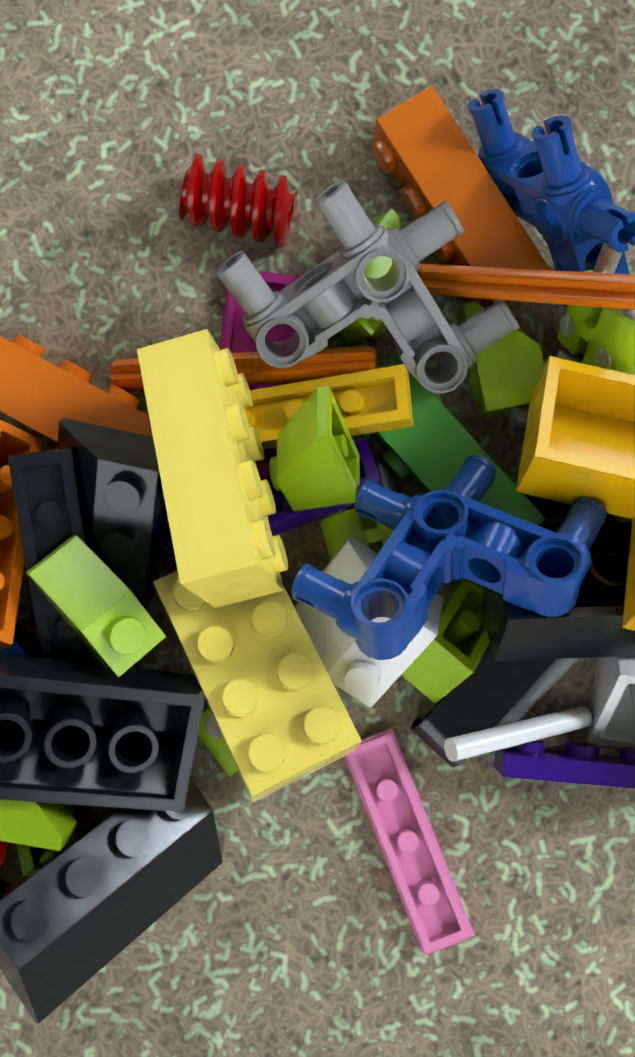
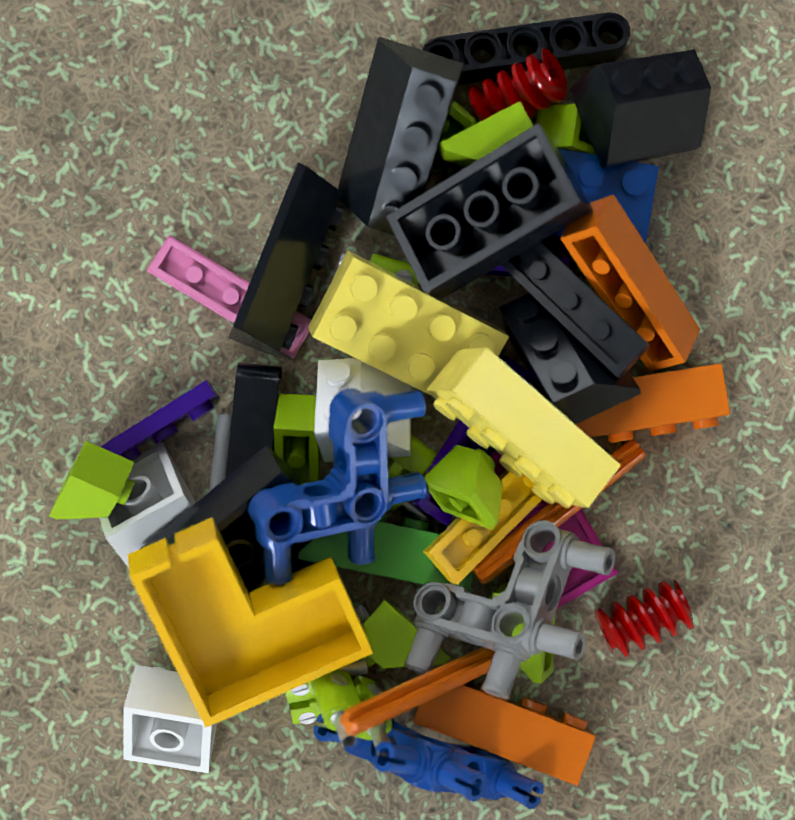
camera: 140 degrees right, 0 degrees up
lime slope [26,535,166,677] -> none
white bar [444,706,593,762] -> none
none -> black slope [228,163,344,357]

